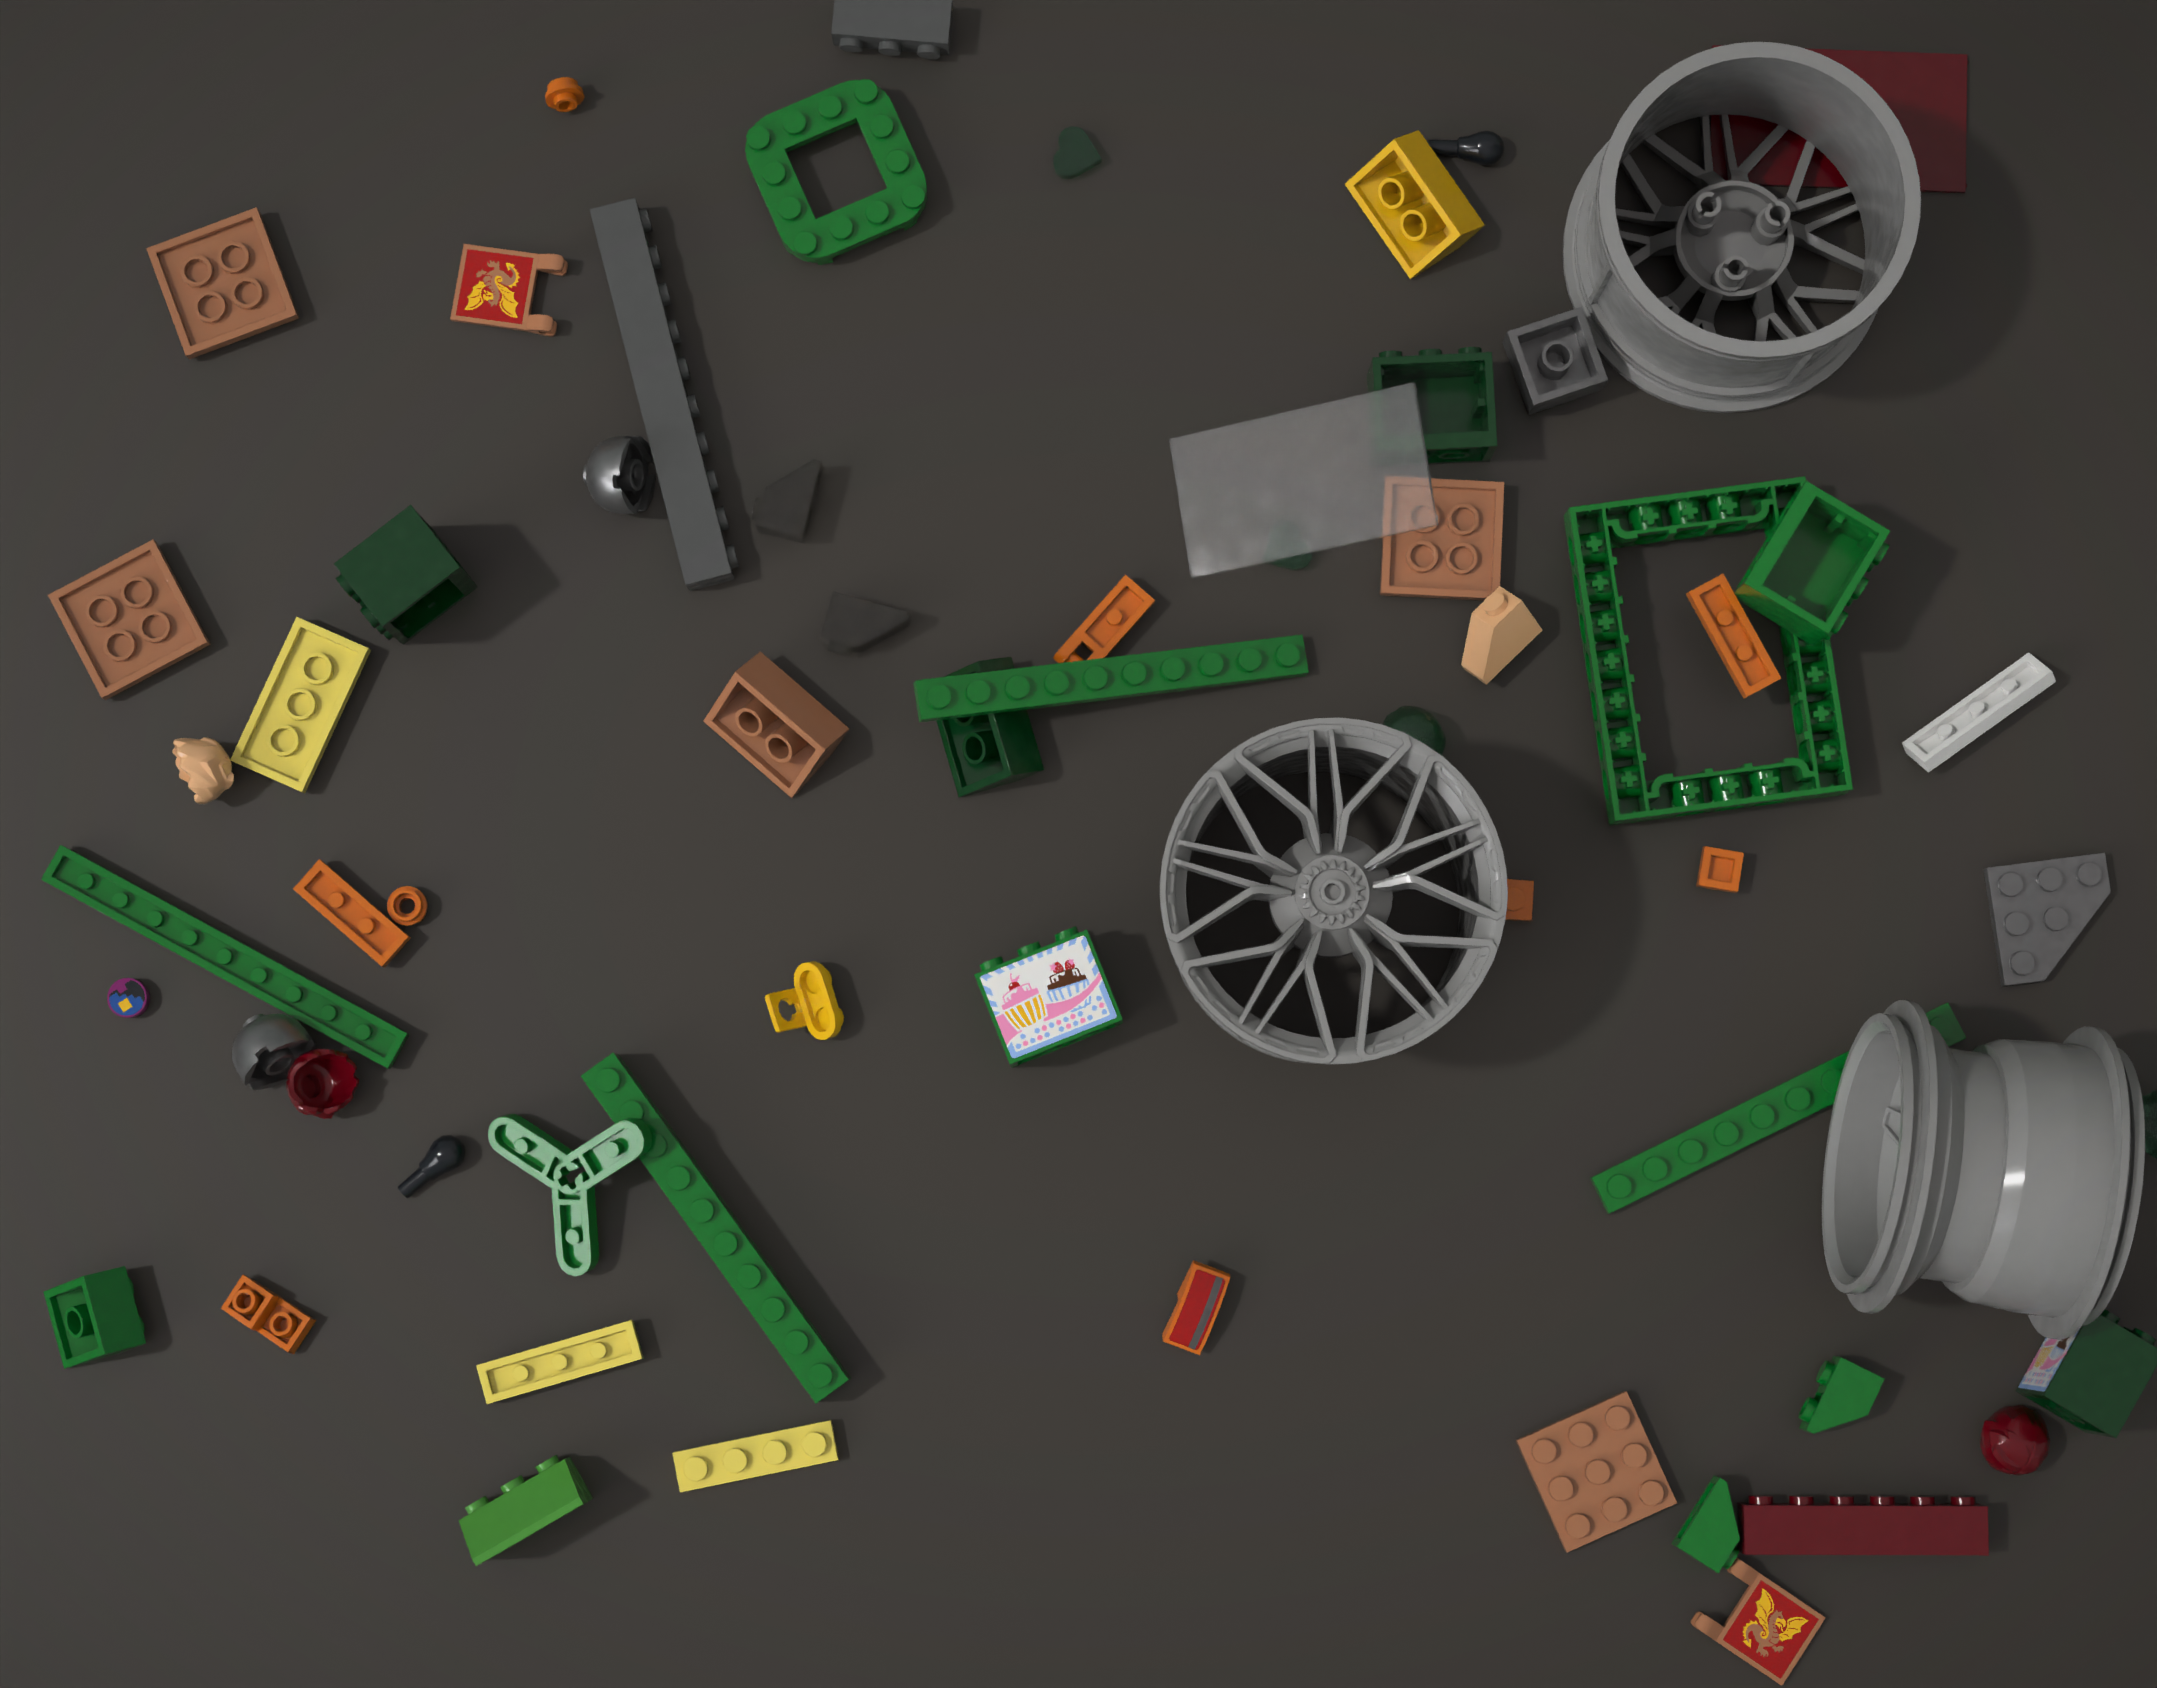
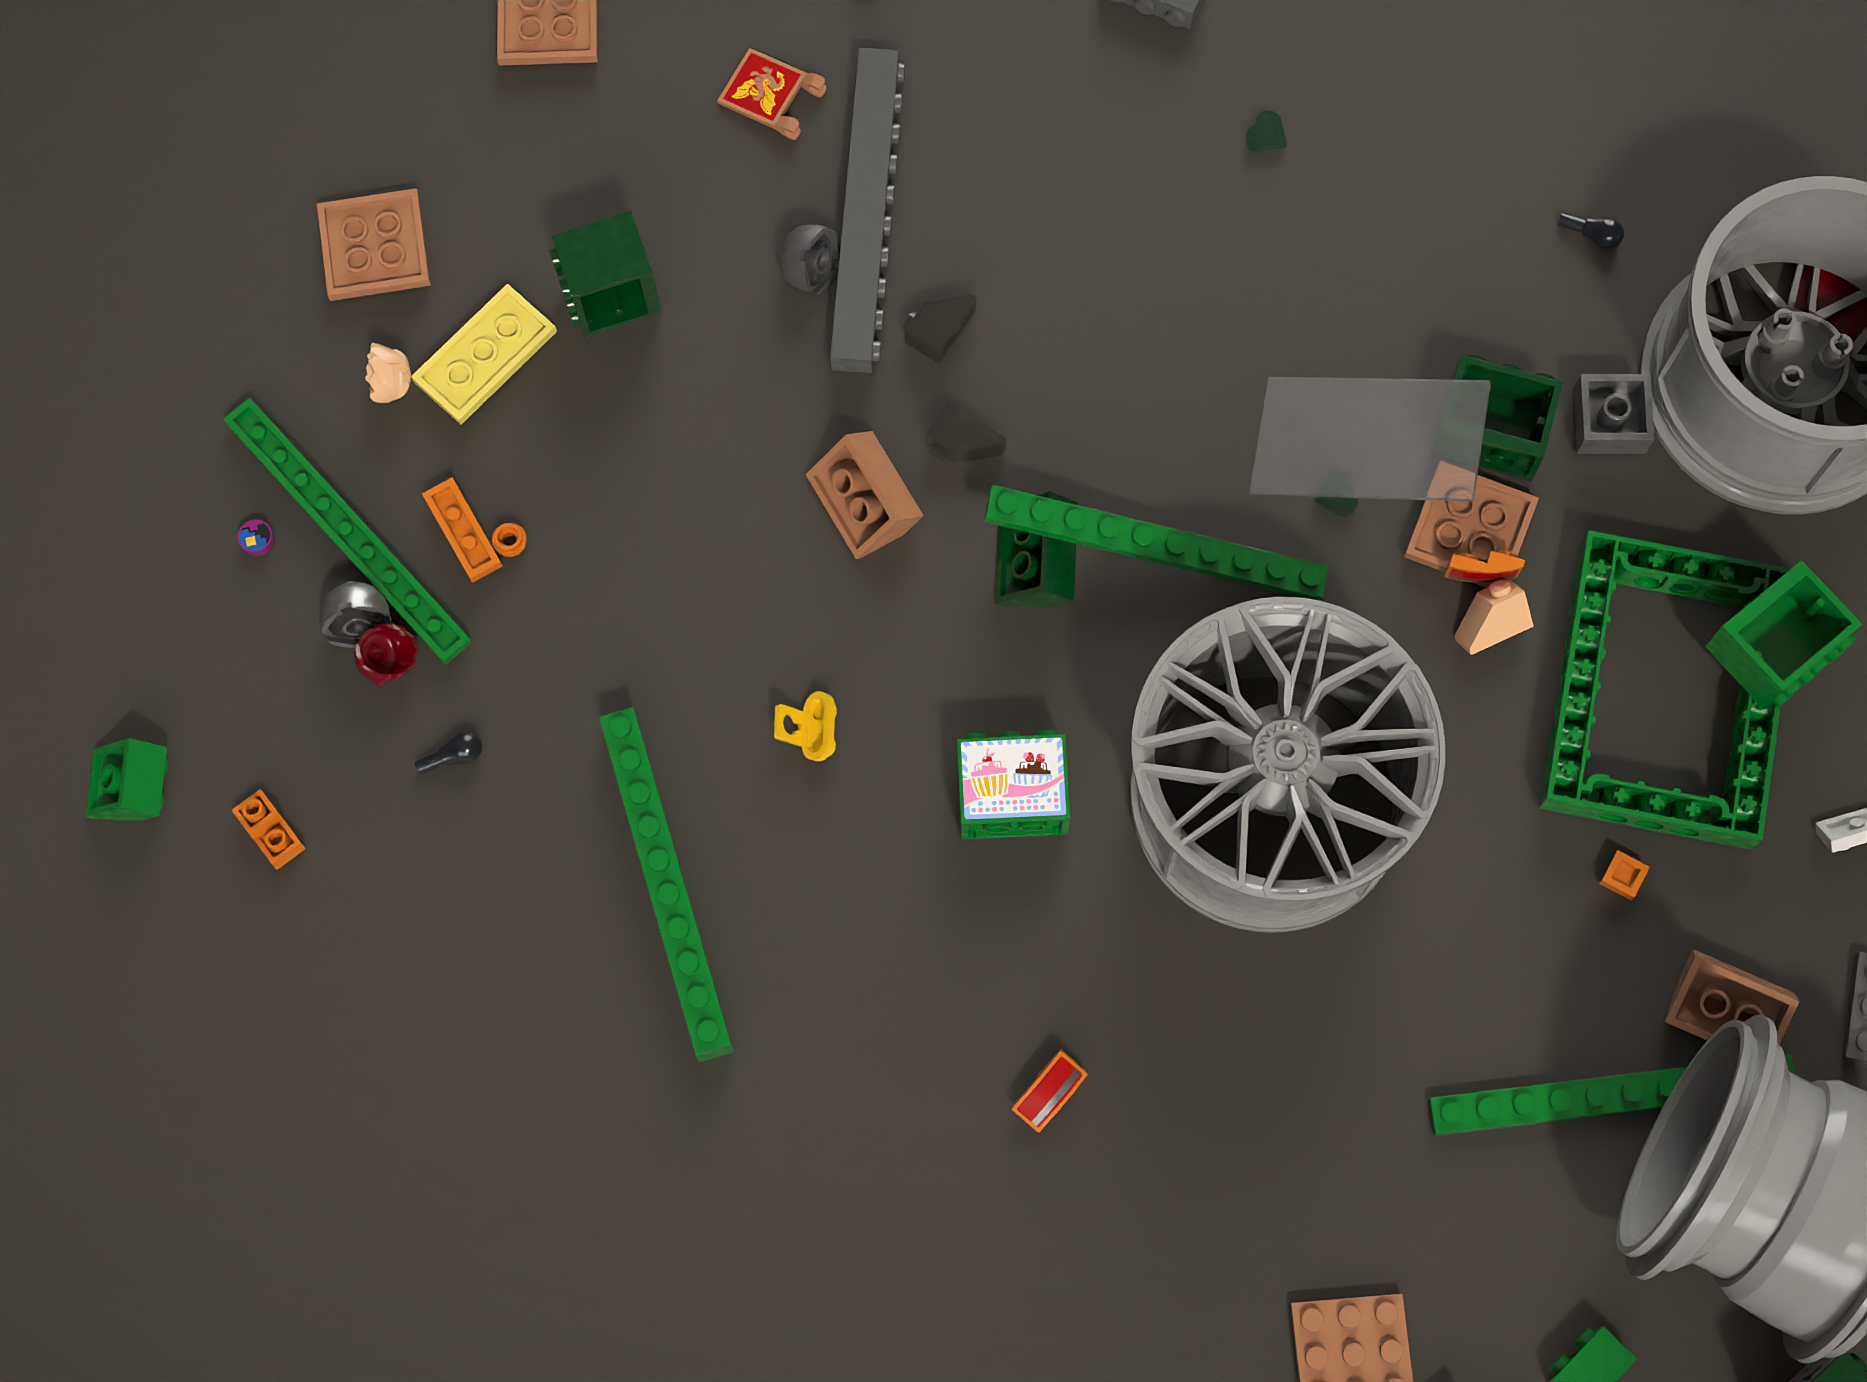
camera: 20 degrees right, 10 degrees down
bright green slope [459,1455,593,1566] -> none
light yellow plate [476,1320,644,1404] -> none
piece [488,1114,652,1276] -> none
light yellow plate [672,1420,839,1492] -> none
green plate [745,79,928,265] -> none
orange plate [1053,574,1155,663] -> none
yellow slope [1345,130,1485,279] -> none
orange plate [1506,879,1534,922] -> none
orange plate [1686,573,1781,699] -> none
none -> orange slope [1444,550,1525,583]
none -> nougat slope [1665,949,1800,1045]

